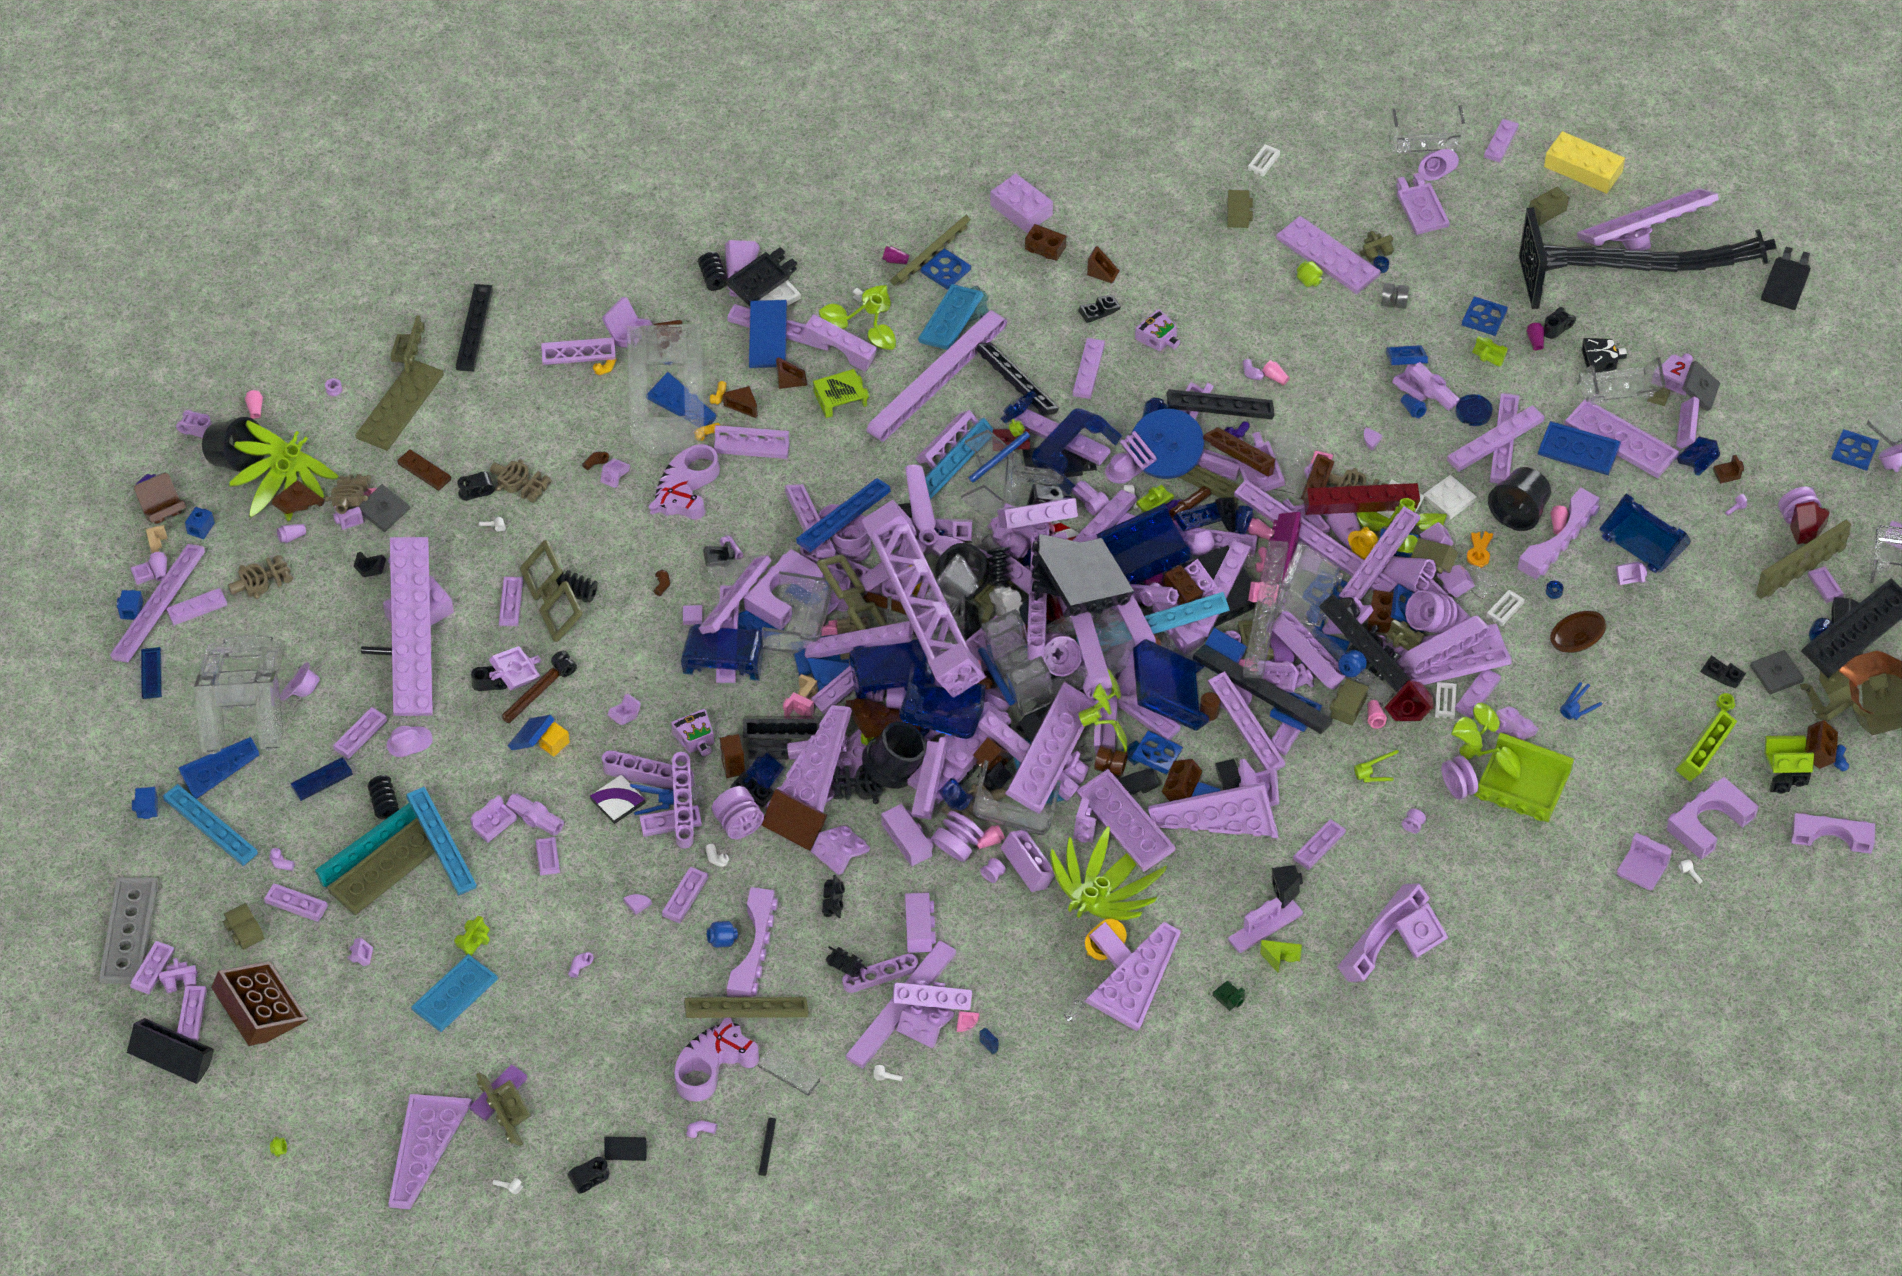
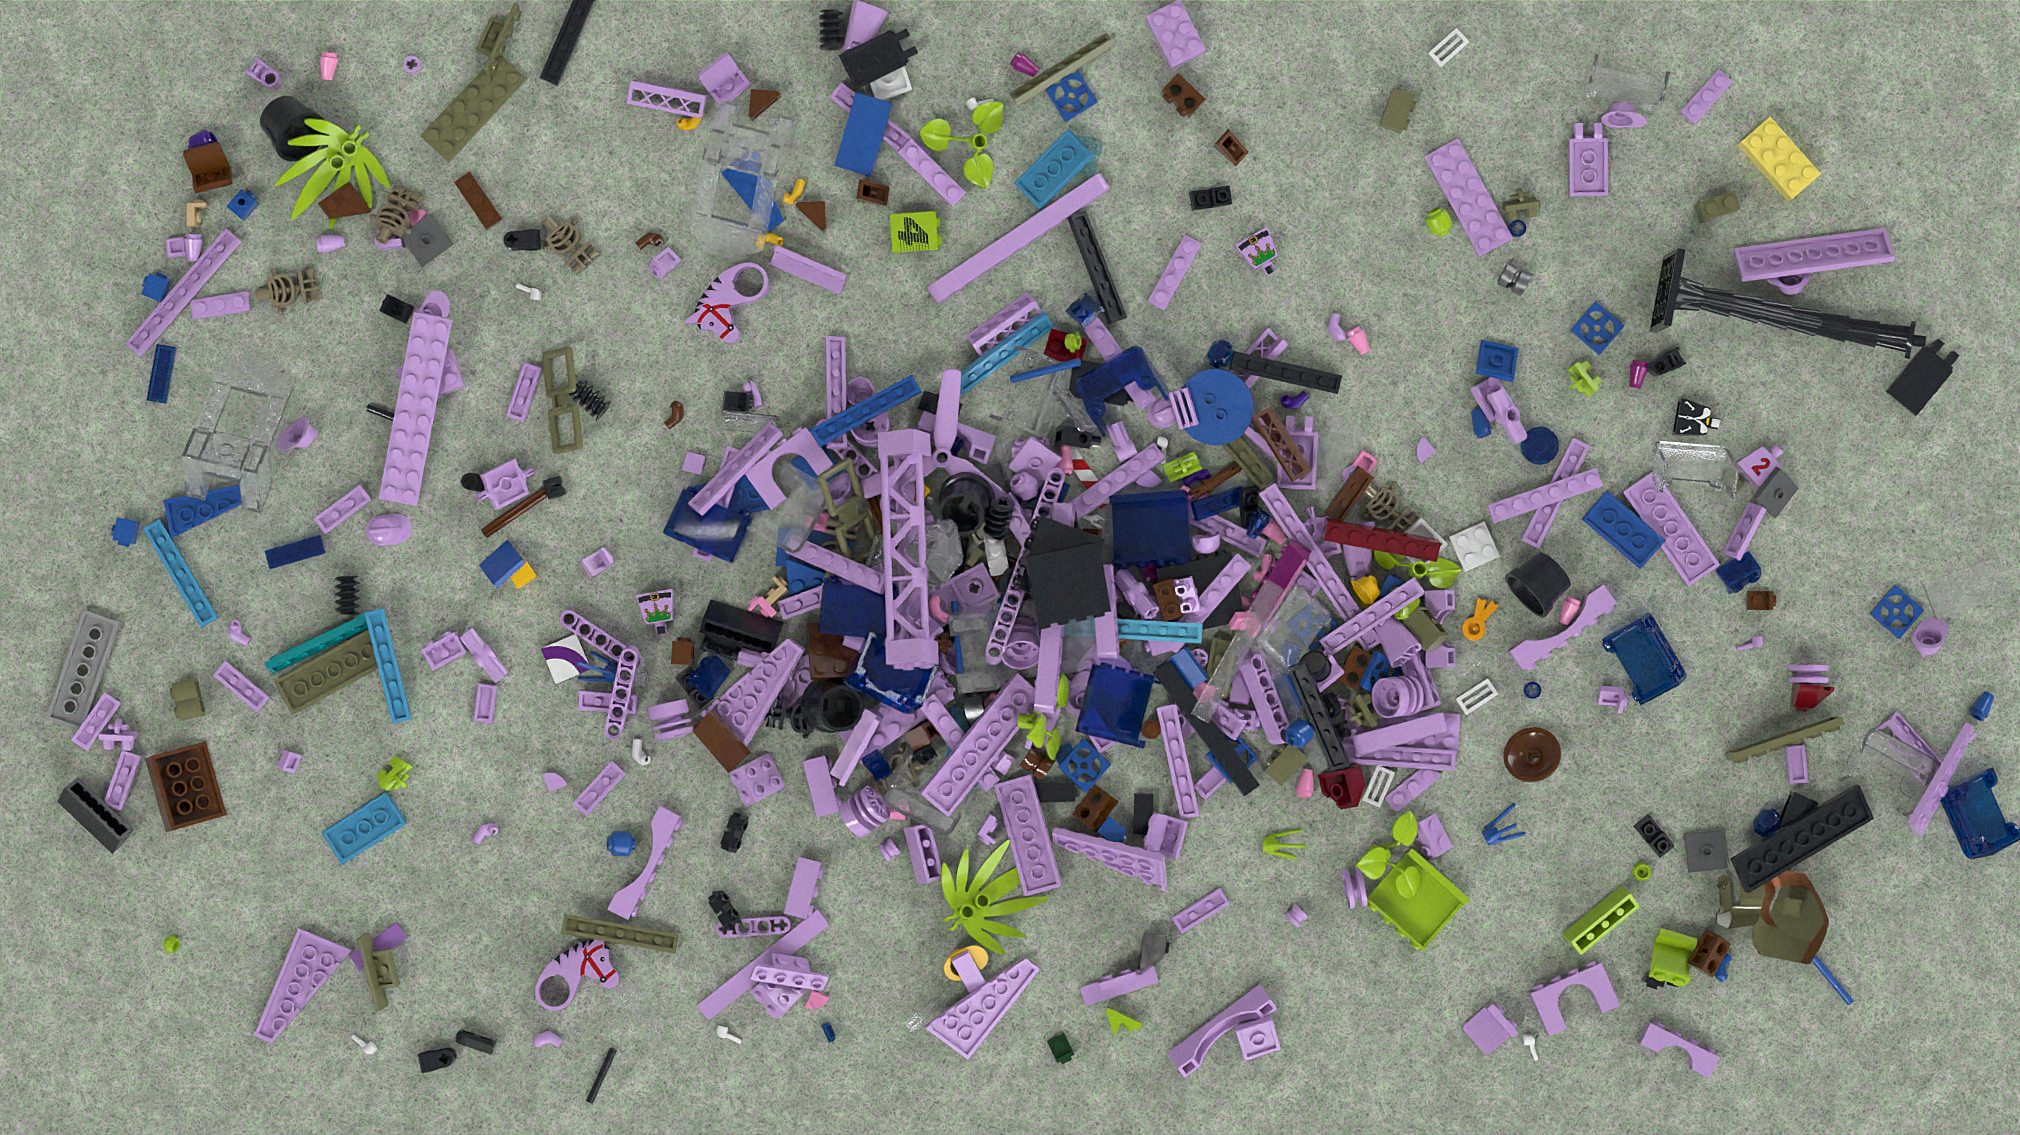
camera: 15 degrees right, 35 degrees up
lavender arch [997,498,1078,529] -> none

